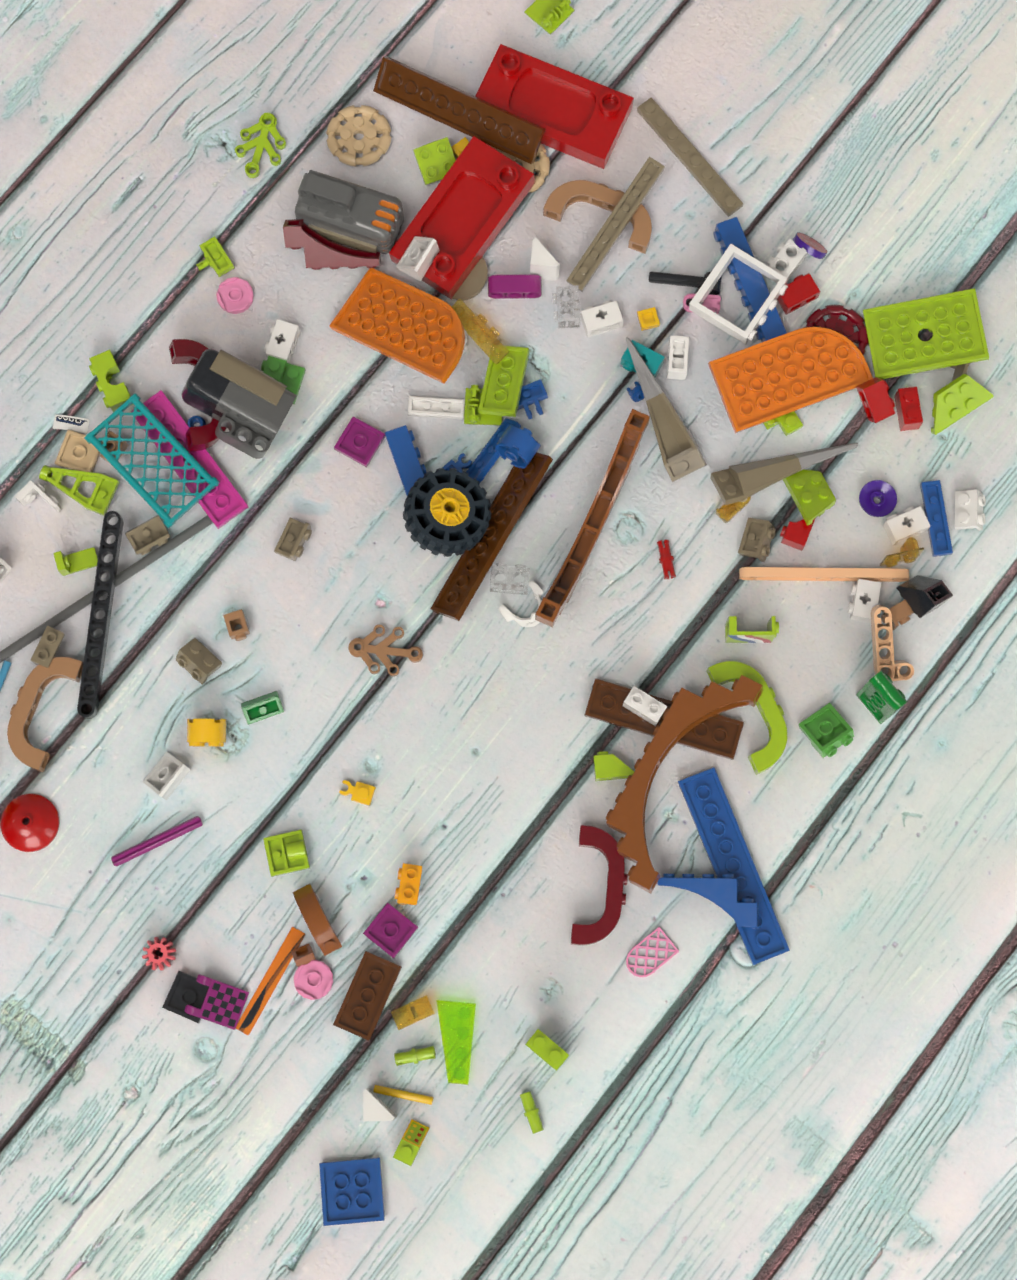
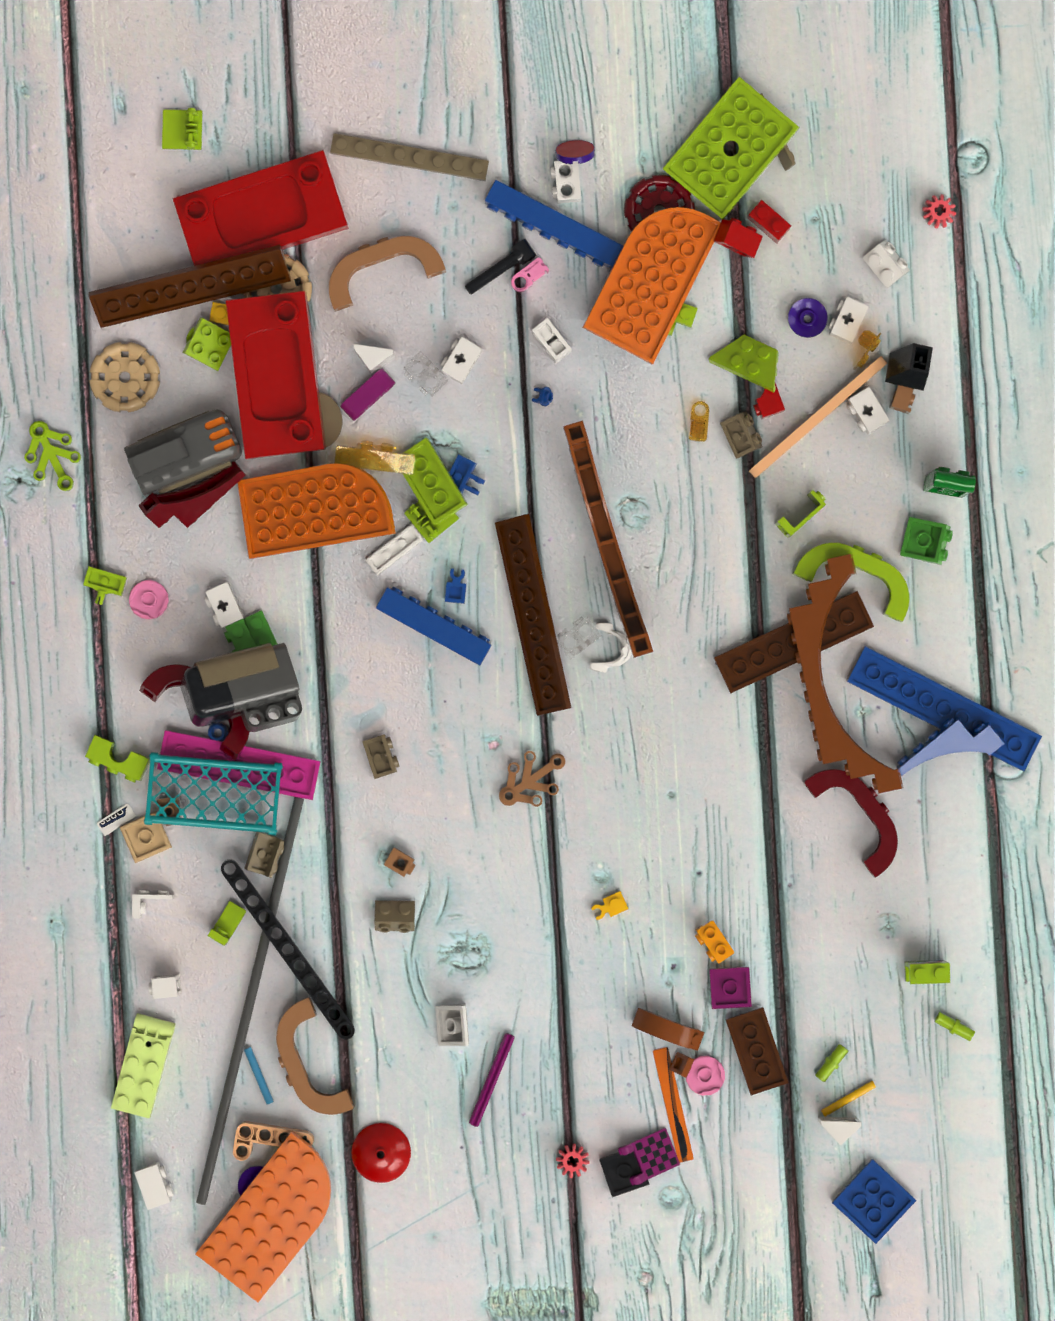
camera: 40 degrees left, 10 degrees up
dark tan bracket [31,626,65,668] -> none
lime plate [39,465,120,516] -> none
yellow brick [187,719,226,747] -> none
green slope [241,691,284,725] -> none
lime plate [263,830,310,877] -> none
magenta plate [334,417,385,467] -> none
clear yellow arch [391,995,435,1030] -> none
lime slope [393,1119,429,1166] -> none
white slope [396,236,440,281] -> none
black wheel [403,468,491,557] -> none
clear neon green wing [436,1000,476,1085] -> none
blue plate [466,418,521,485] -> none
blue brick [495,425,541,468] -> none
dark tan plate [566,156,665,292] -> none
lime slope [593,751,634,781] -> none
teal brick [620,340,665,378] -> none
white brick [623,686,667,726] -> none
dark tan plate [626,337,707,482] -> none
bright pink window [626,927,679,977] -> none
yellow plate [637,307,660,331] -> none
red pin [657,540,676,580] -> none
white window [689,244,788,345] -> none
dark tan plate [710,443,858,505] -> none
red brick [776,273,821,315] -> none
light nougat beam [871,605,914,681] -> none
blue plate [920,480,953,557] -> none
lime wing [931,374,994,435] -> none

